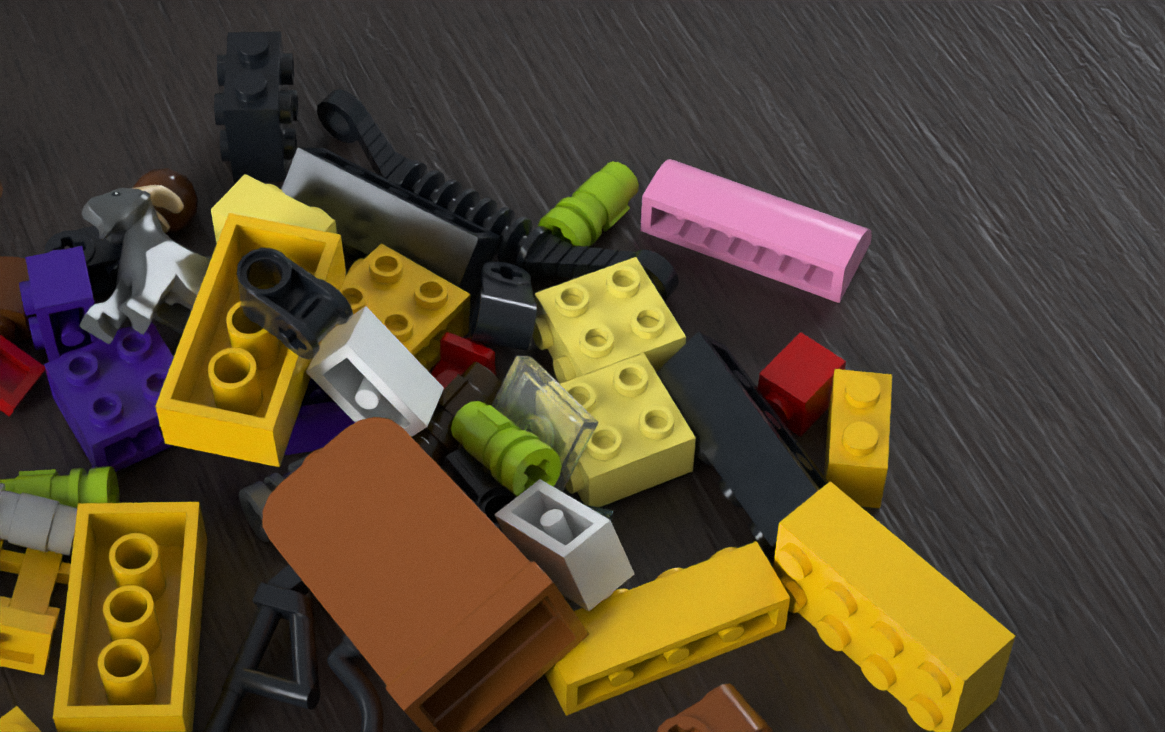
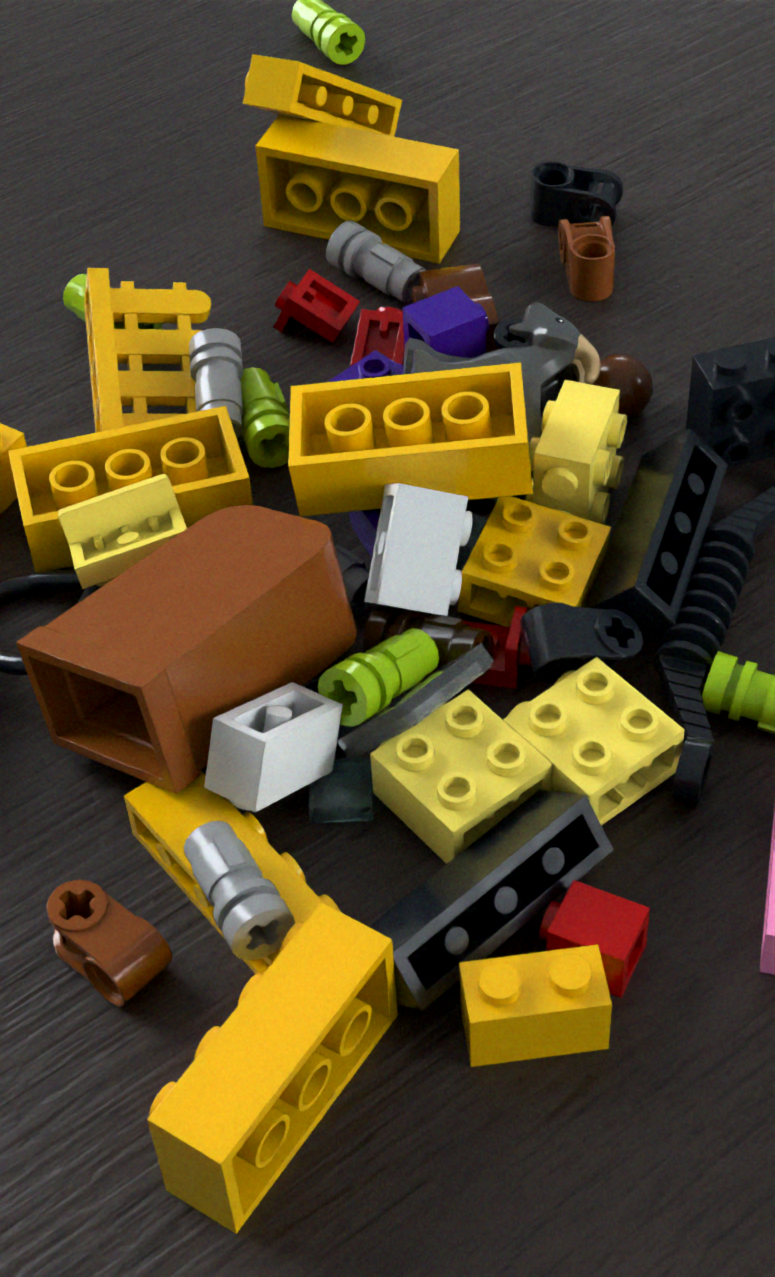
camera: 80 degrees right, 5 degrees down
black piece [237,248,353,359] -> none
none -> light yellow bracket [58,474,187,589]
none -> light grey axle [184,821,295,960]

